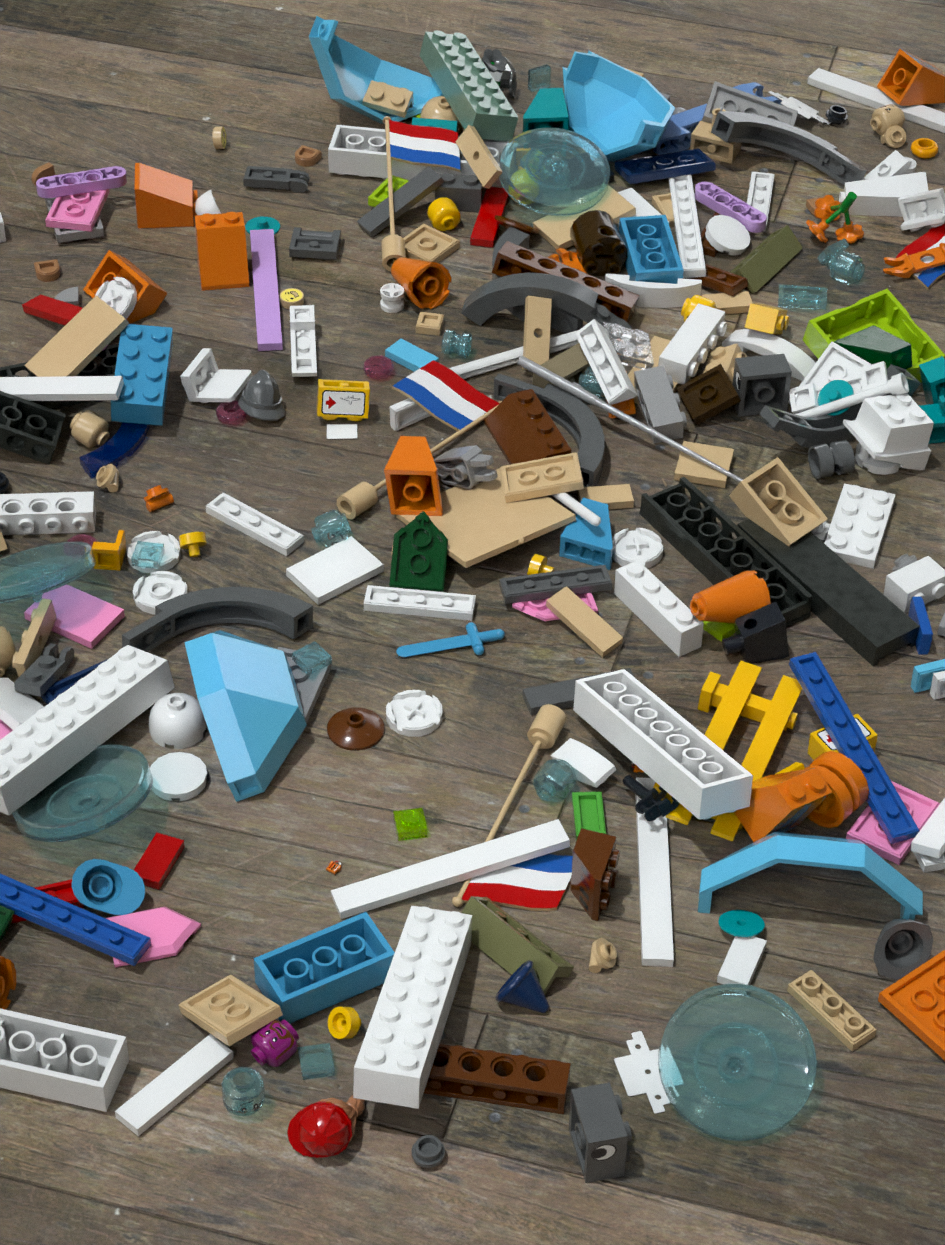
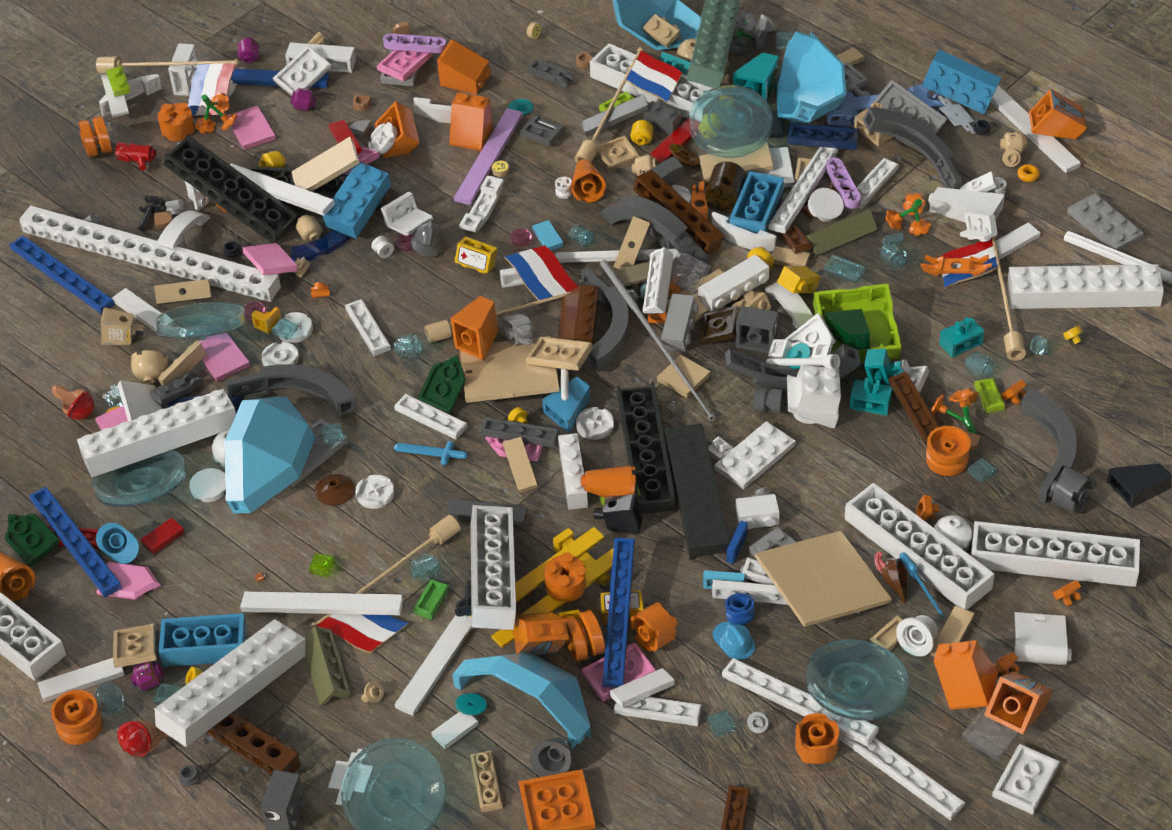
camera: 30 degrees right, 5 degrees up
yellow tile [179,532,207,557] -> none
white hair [195,190,221,215] -> none
white tile [286,536,384,605] -> none
white sticker [327,424,357,439] -> none
tan tile [416,312,444,336] -> none
tan tile [456,125,503,189] -> none
dark blue hat [496,960,549,1013] -> none
white slope [551,738,616,788] -> none
reddish brown slope [571,828,620,921] -> none
tan tile [578,484,634,510] -> none
tan slope [729,457,828,546] -> none
none -> orange wheel [51,690,103,745]
none -> bright pink tile [243,243,297,275]
none -> white wheel [371,236,394,259]
none -> white slope [413,97,452,123]
none -> orange brick [545,552,586,602]
none -> orange brick [630,602,678,652]
none -> tan head [632,155,658,176]
none -> dark azure brick [922,50,1001,114]

